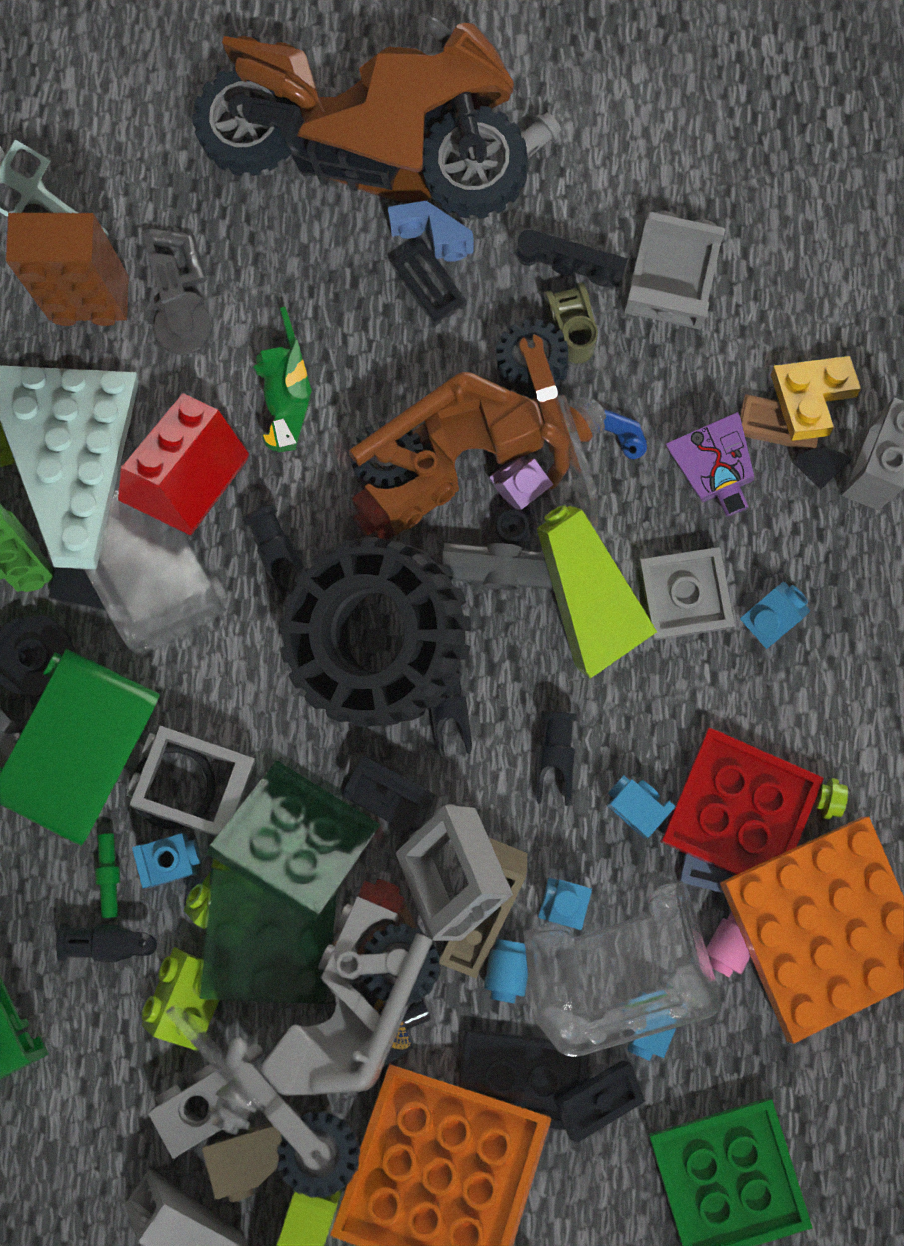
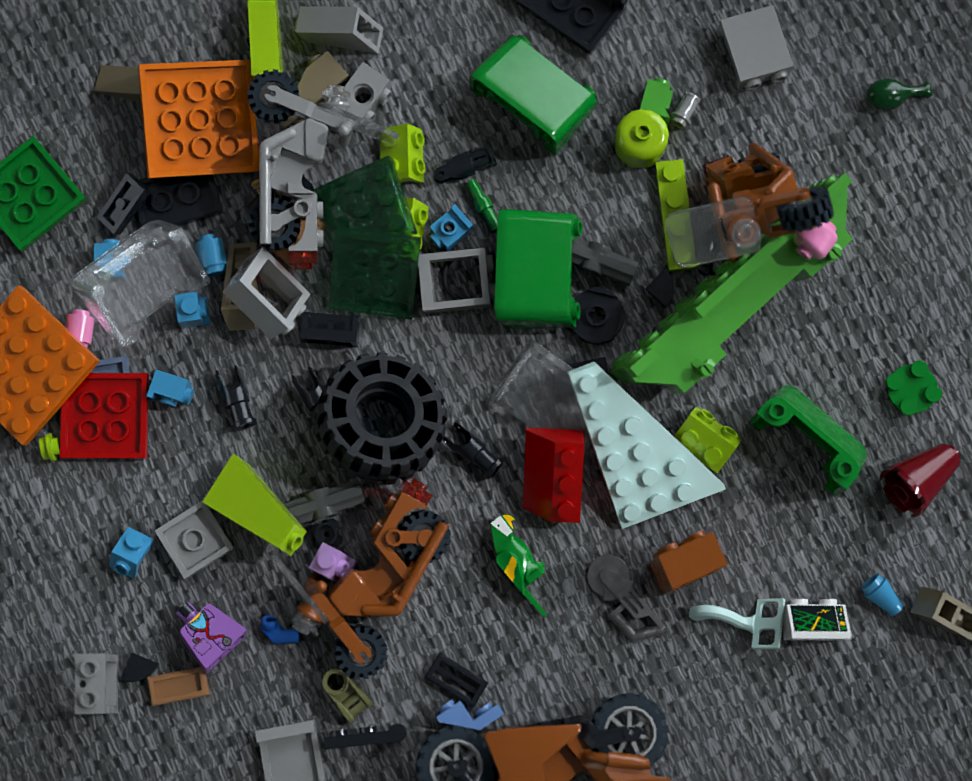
camera: 155 degrees right, 0 degrees up
yellow plate [771,356,861,441] -> none

